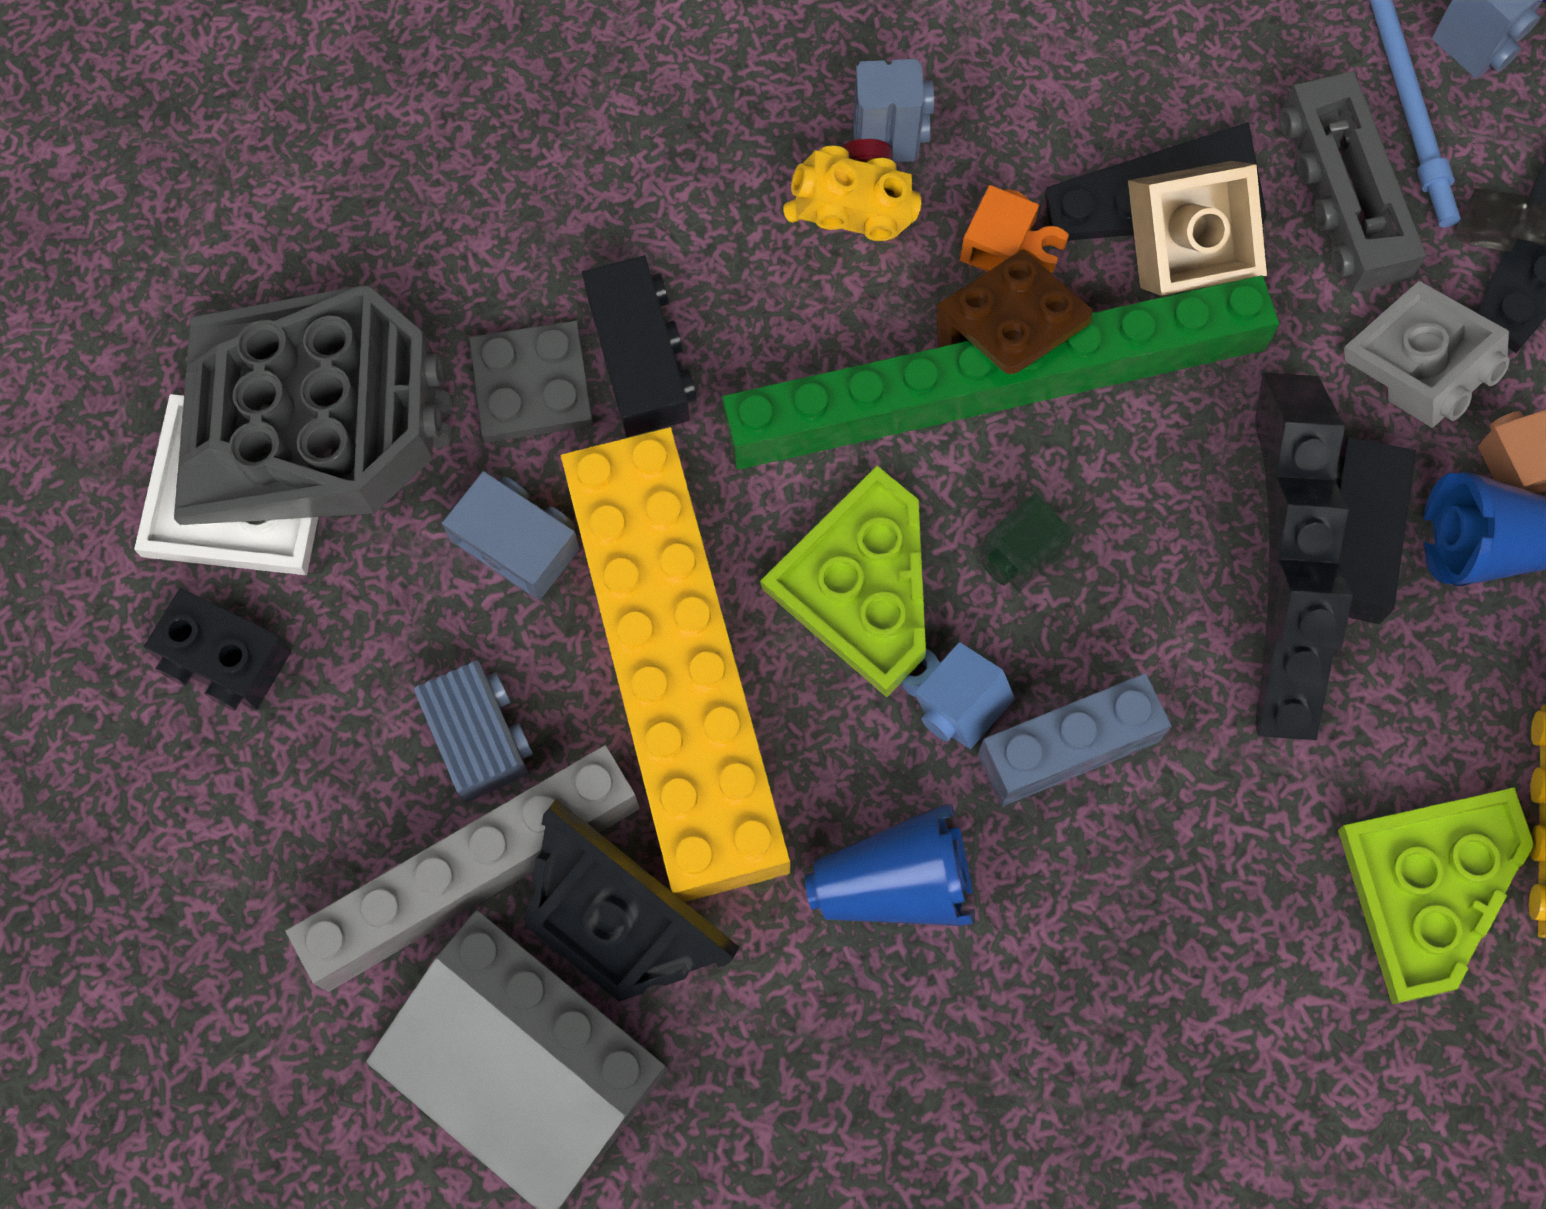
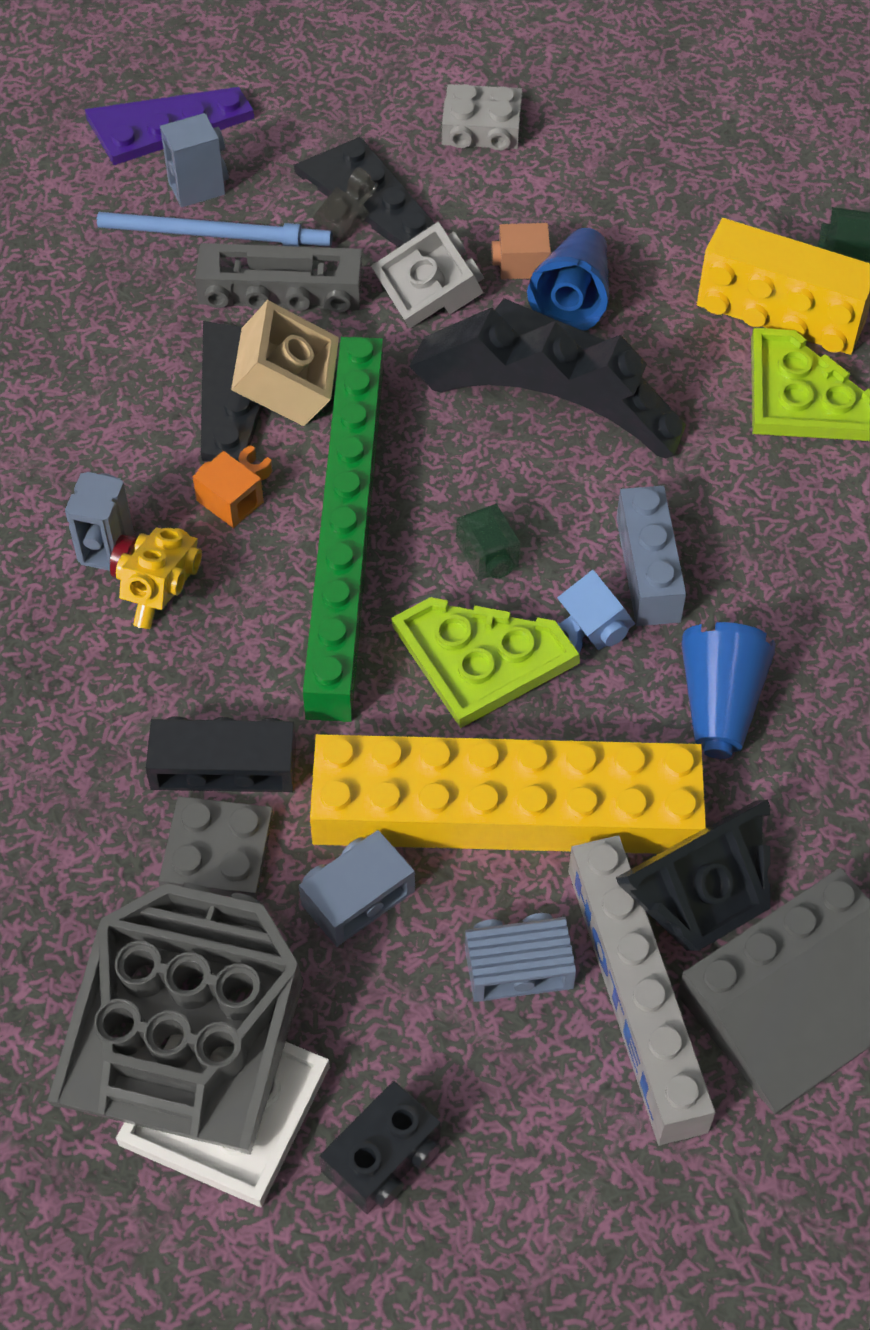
camera: 75 degrees left, 15 degrees down
reddish brown bracket [937,249,1092,374] -> none

